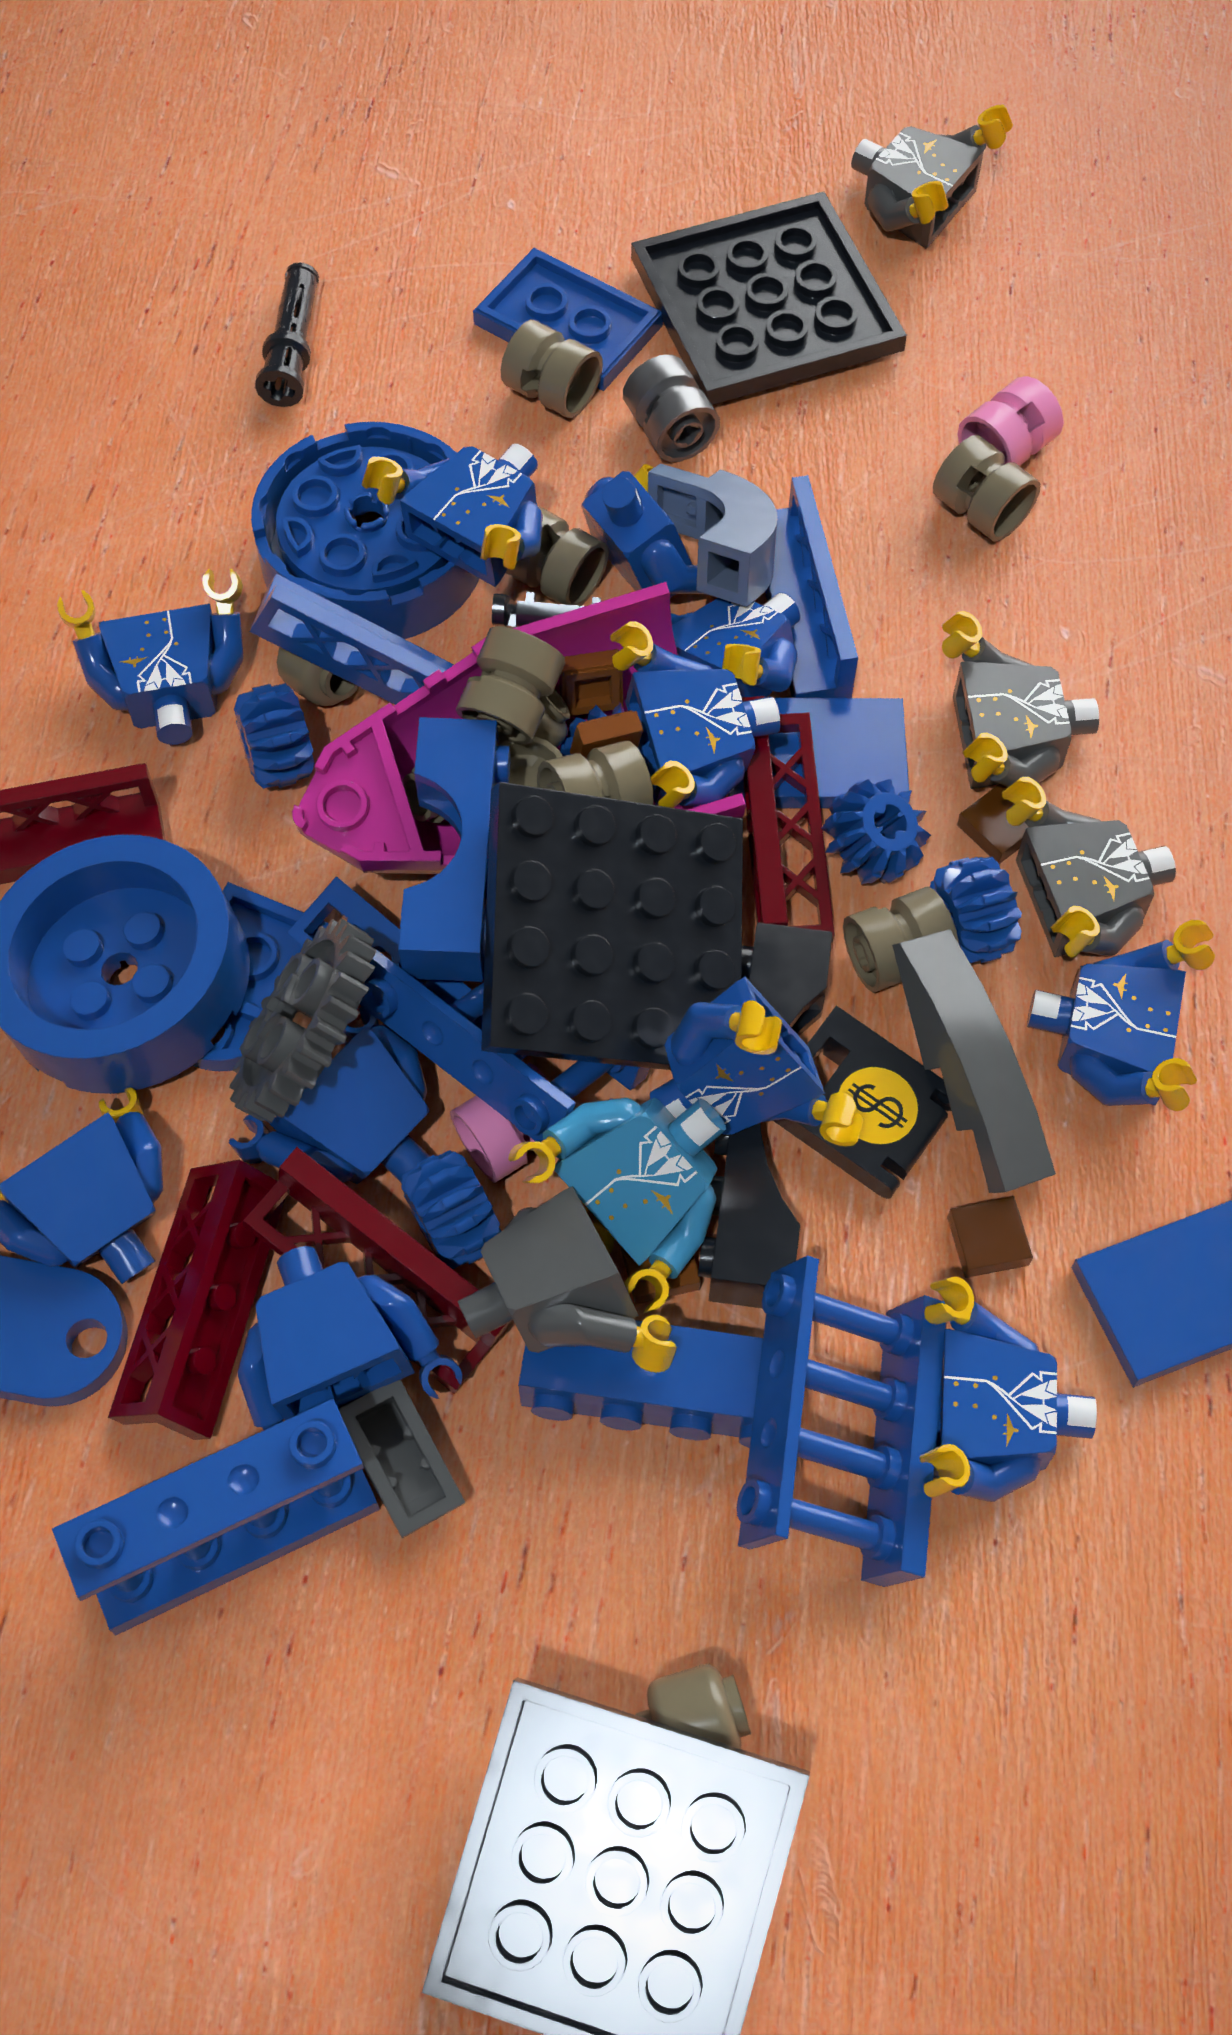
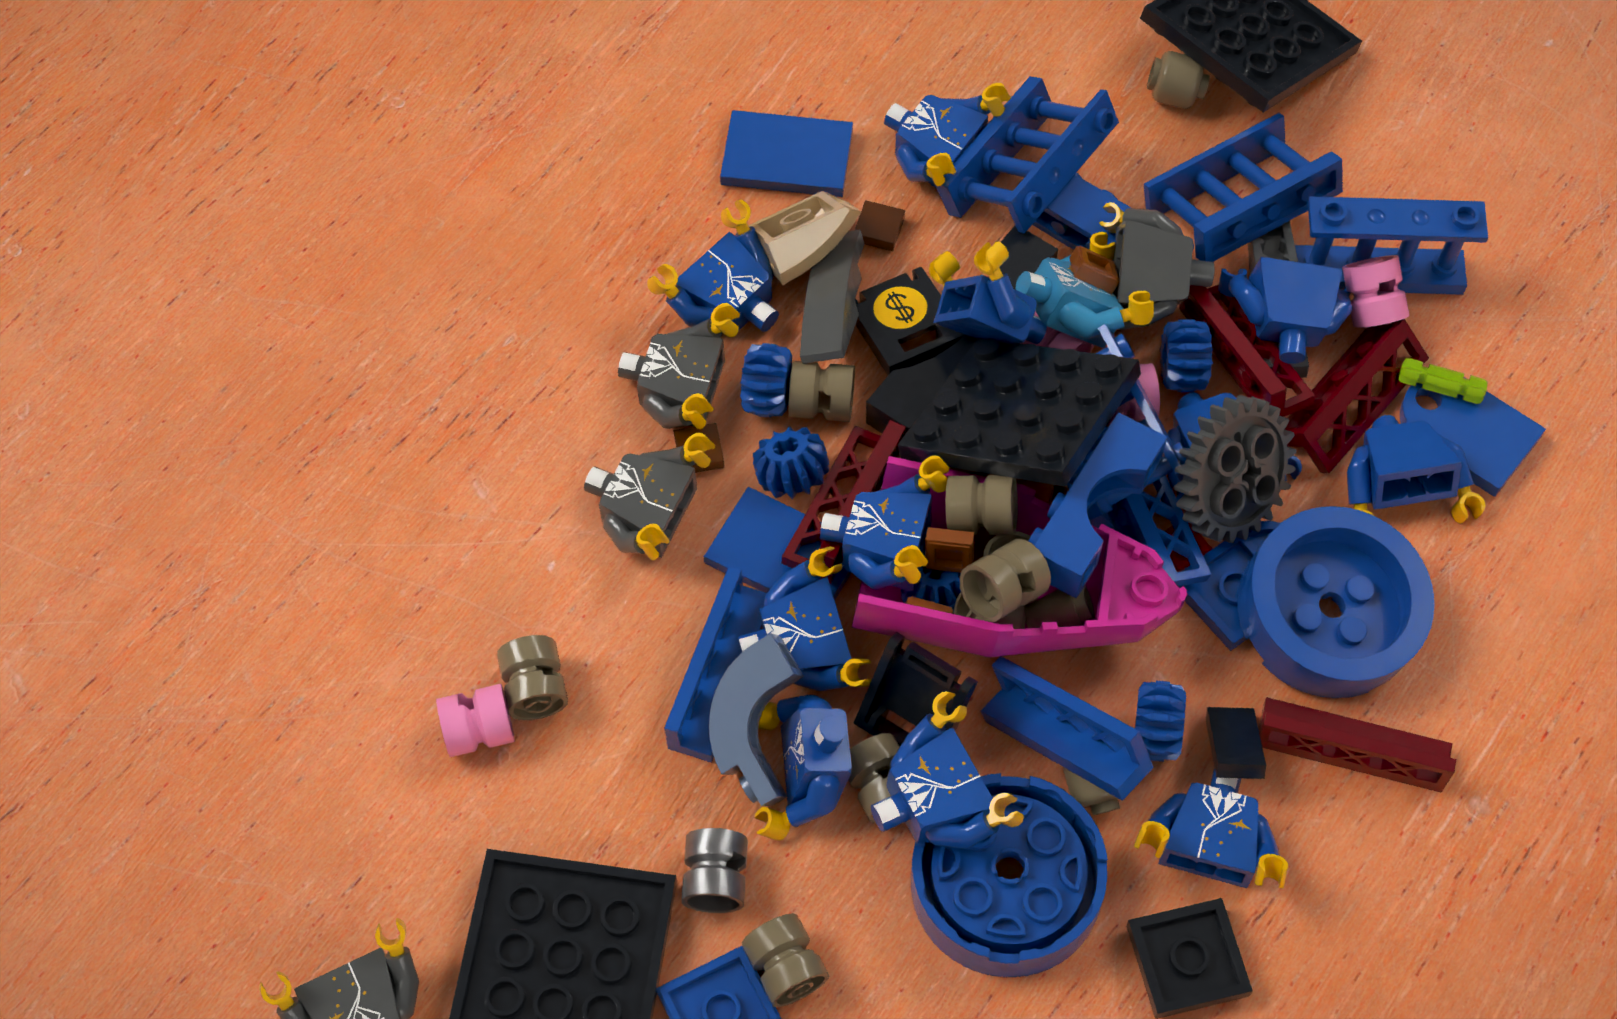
camera: 150 degrees left, 0 degrees up
none -> tan slope [748,191,861,285]
none -> dark orange tile [1070,246,1120,294]
none -> black plate [1126,898,1253,1019]
none -> blue fence [1143,113,1343,262]
none -> black tile [1206,707,1266,779]
none -> bright pink wheel [1342,255,1410,327]
none -> lime axle [1399,358,1488,404]

